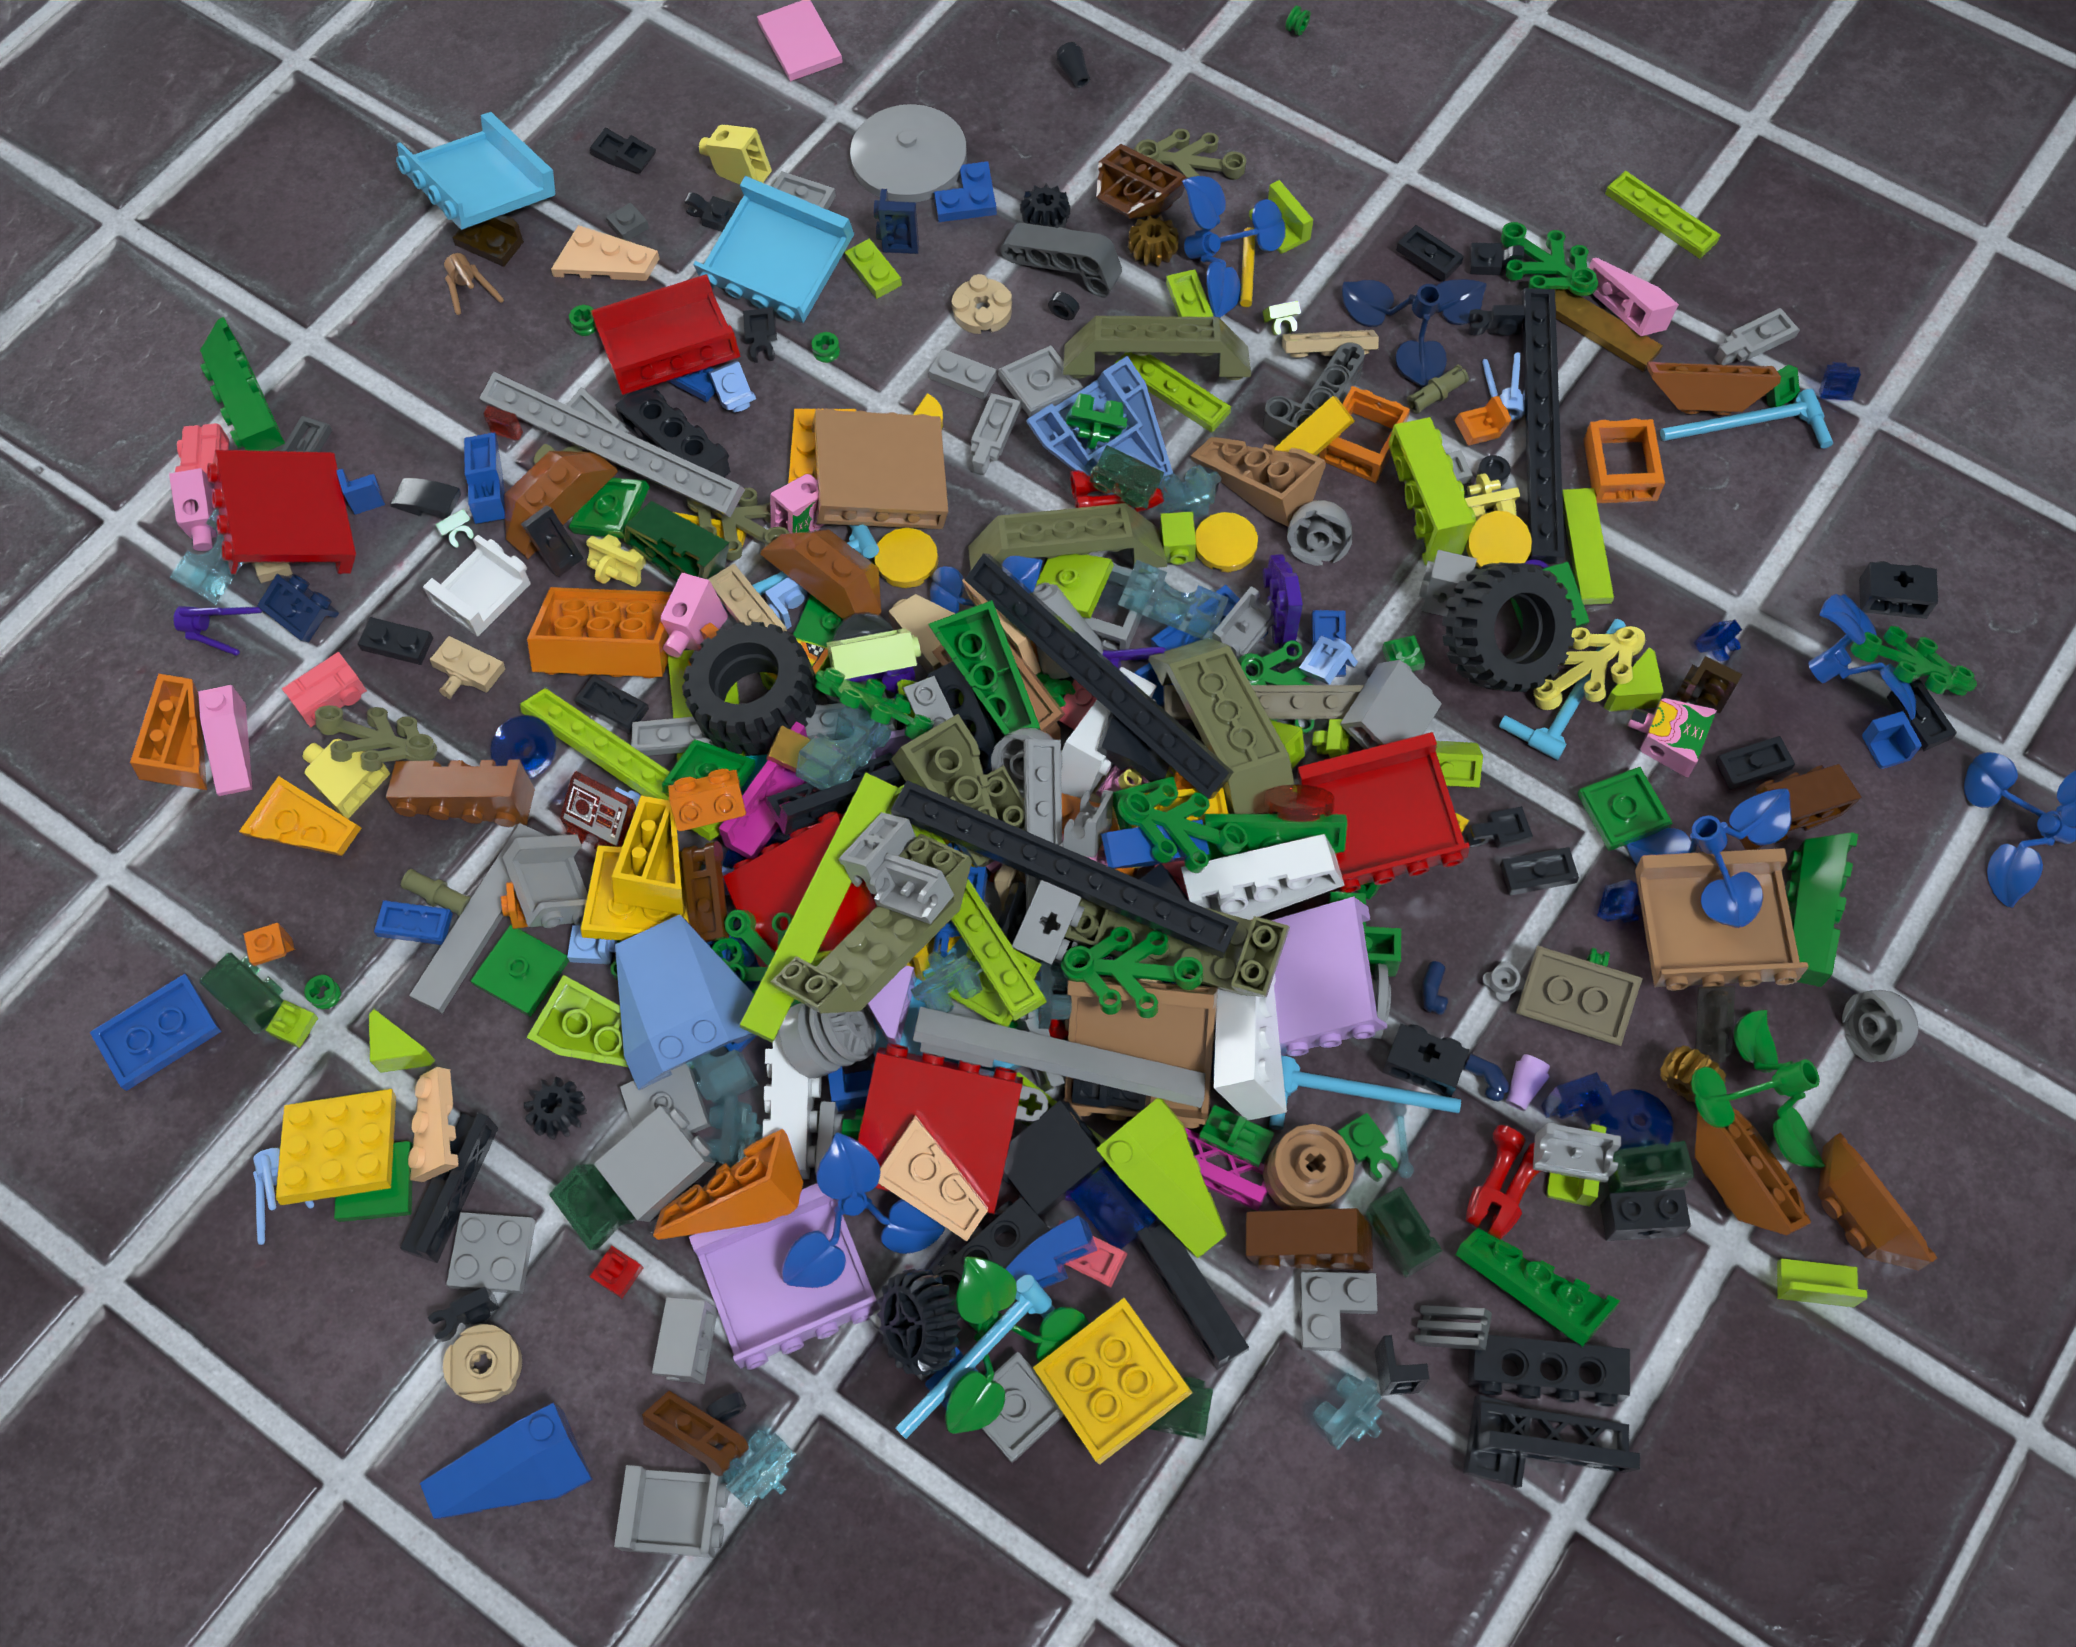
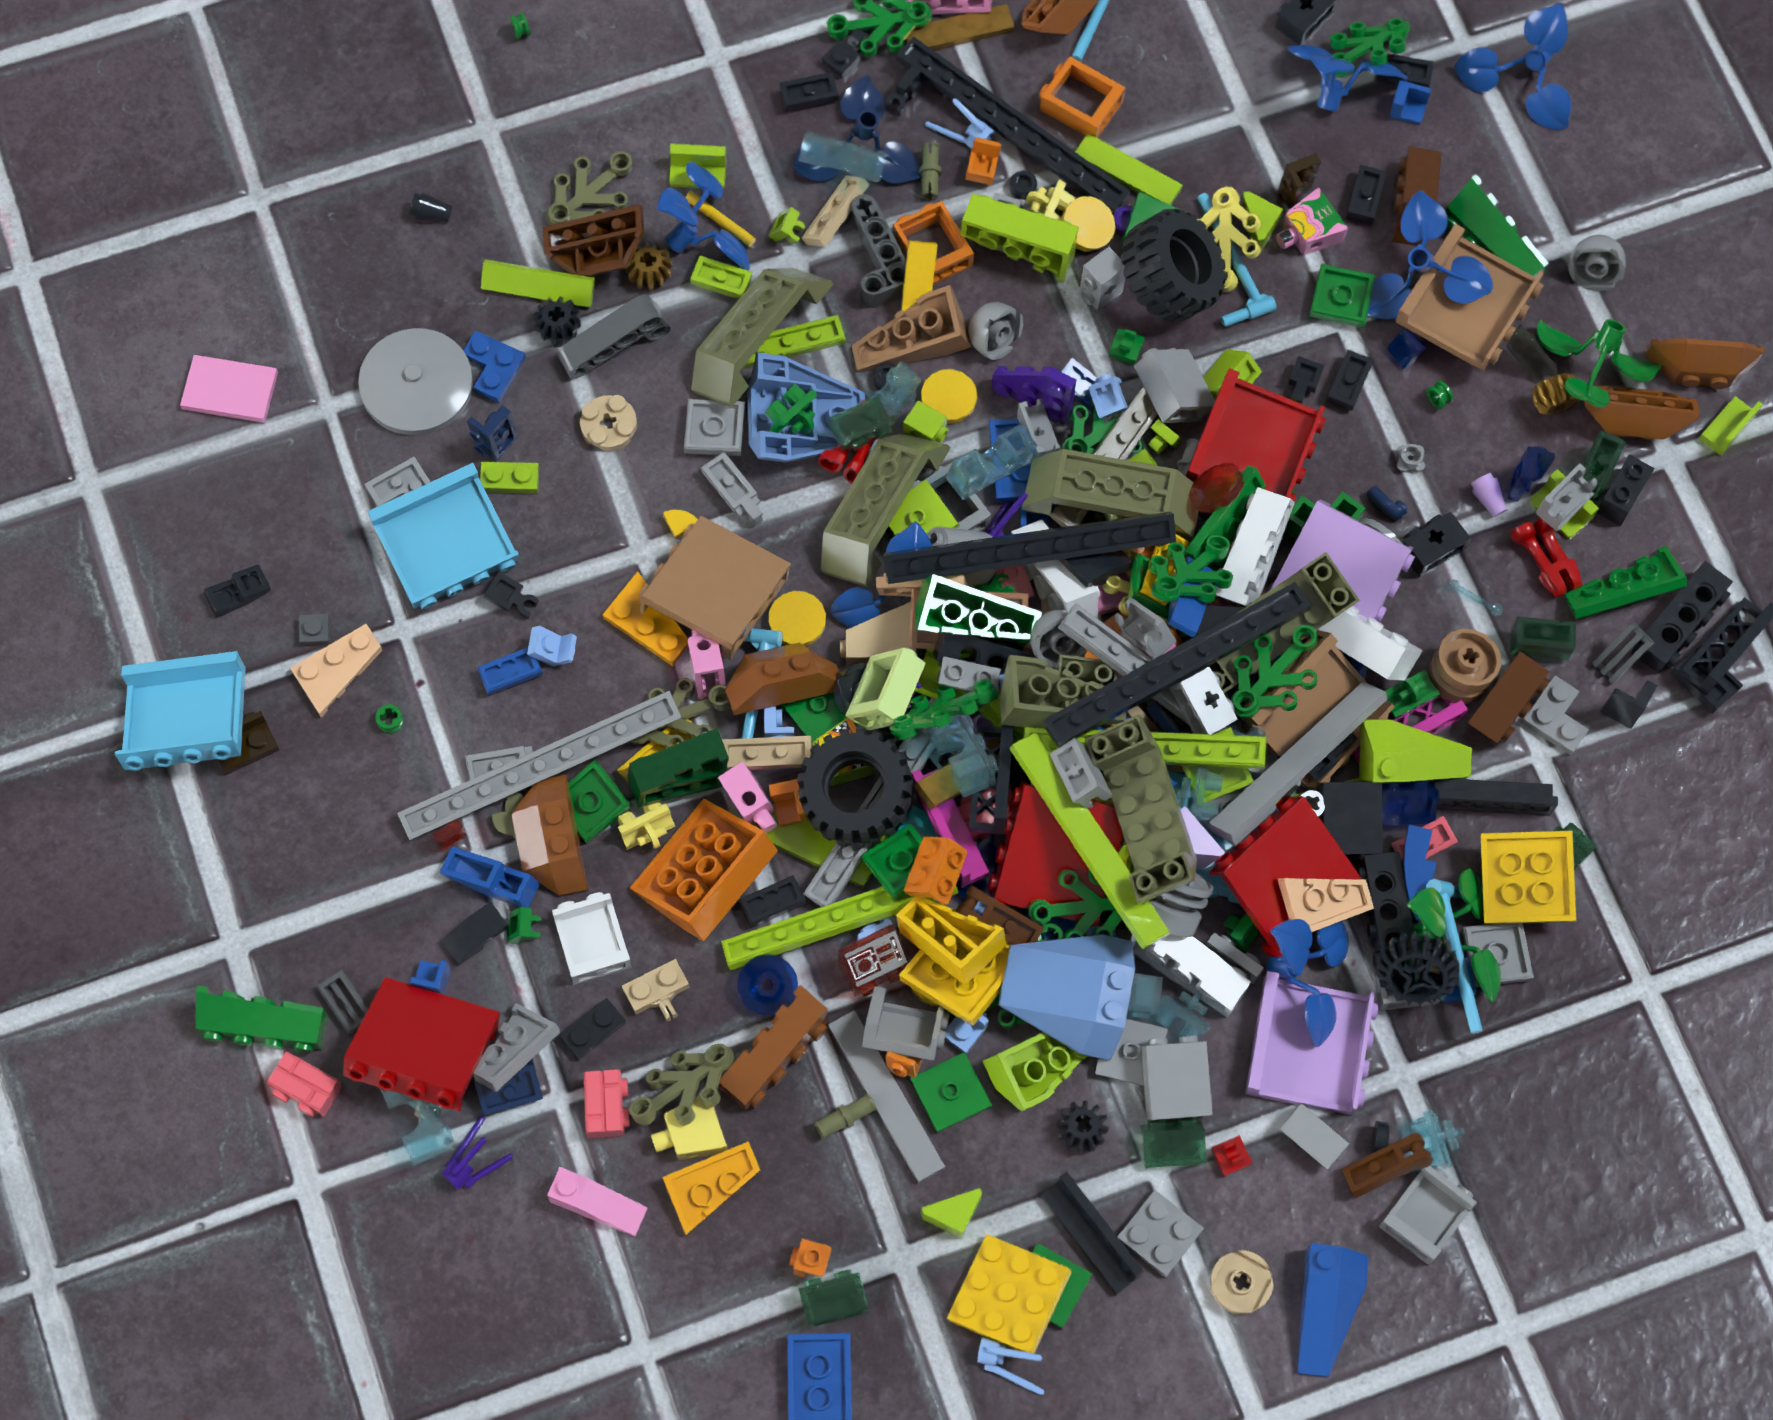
camera: 60 degrees left, 5 degrees up
orange wedge [130,673,207,790] -> none
bright pink torso [169,468,222,551] -> none
lime tile [266,1000,318,1048] -> none
green bush [304,975,341,1010] -> none
blue plate [374,900,453,945] -> none
light nougat wing [408,1067,458,1182] -> none
black plate [428,1287,499,1342] -> none
medium nougat plant [444,253,504,315] -> none
black plate [521,505,584,577] -> none
red panel [591,274,741,395] -> none
black brick [615,387,731,478] -> none
orange wedge [653,1129,803,1240] -> none
black plate [685,192,739,232] -> none
light yellow torso [699,125,772,184] -> none
green bush [811,332,840,363] -> none
blue panel [828,1066,873,1112] -> none
light grey hinge [869,853,954,924] -> none
light grey plate [928,349,997,400] -> none
black tile [1048,292,1080,320] -> none
medium azure bar [1269,1056,1461,1130] -> none
clear light blue hips [1313,1373,1383,1450] -> none
green plate [1337,1113,1398,1182] -> none
dark blue arm [1464,1054,1509,1102] -> none
dark tan tile [1516,945,1643,1046] -> none
clear blue dish [1599,1089,1673,1160] -> none
clear blue tile [1693,619,1742,661] -> none
none -> light grey wing [473,1003,560,1092]
none -> lime tile [481,259,595,307]
none -> clear light blue arch [798,131,888,183]

